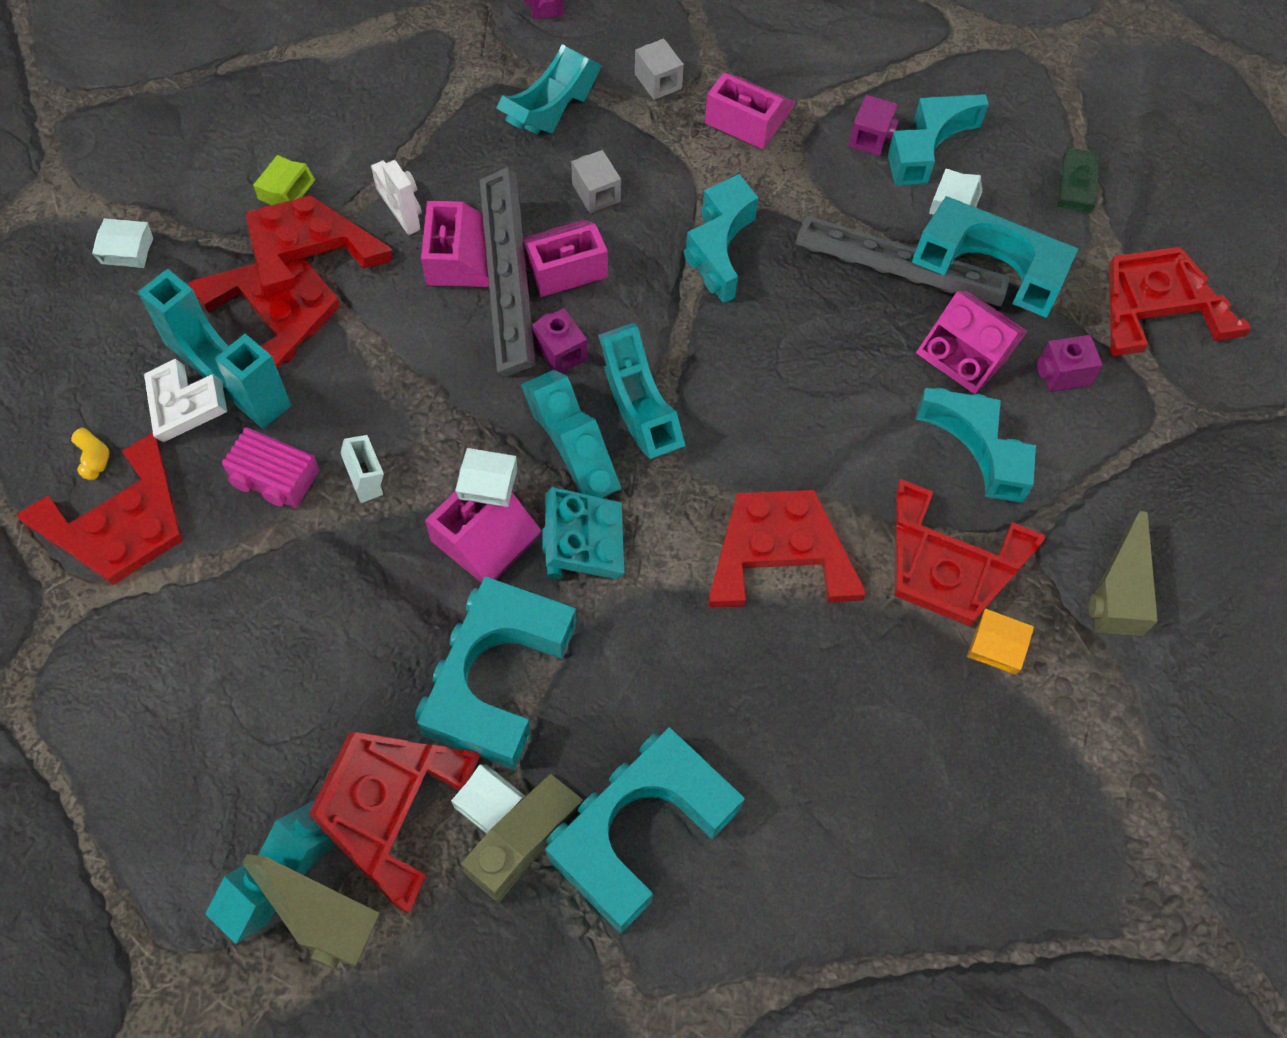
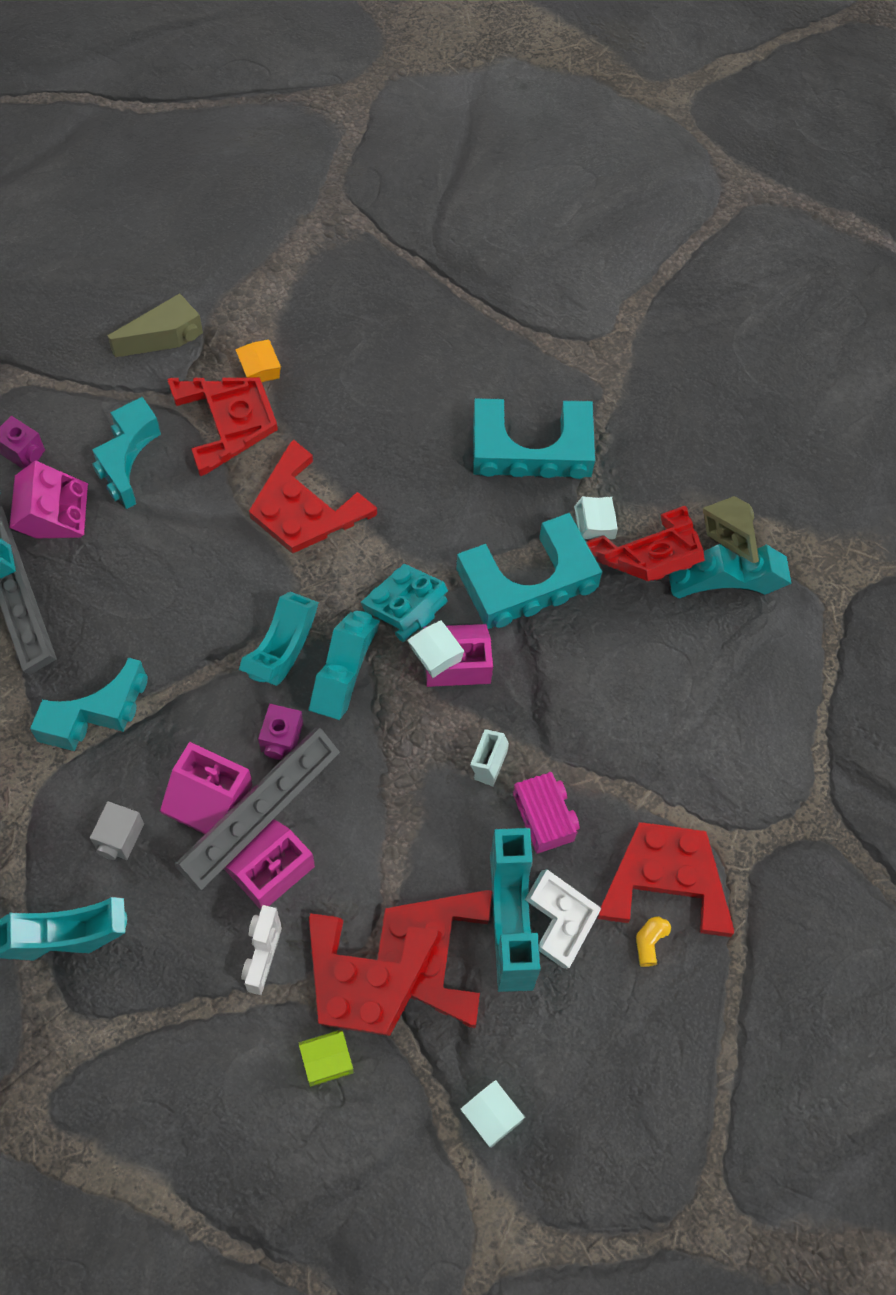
camera: 135 degrees left, 0 degrees up
olive slope [461,774,583,903] -> none

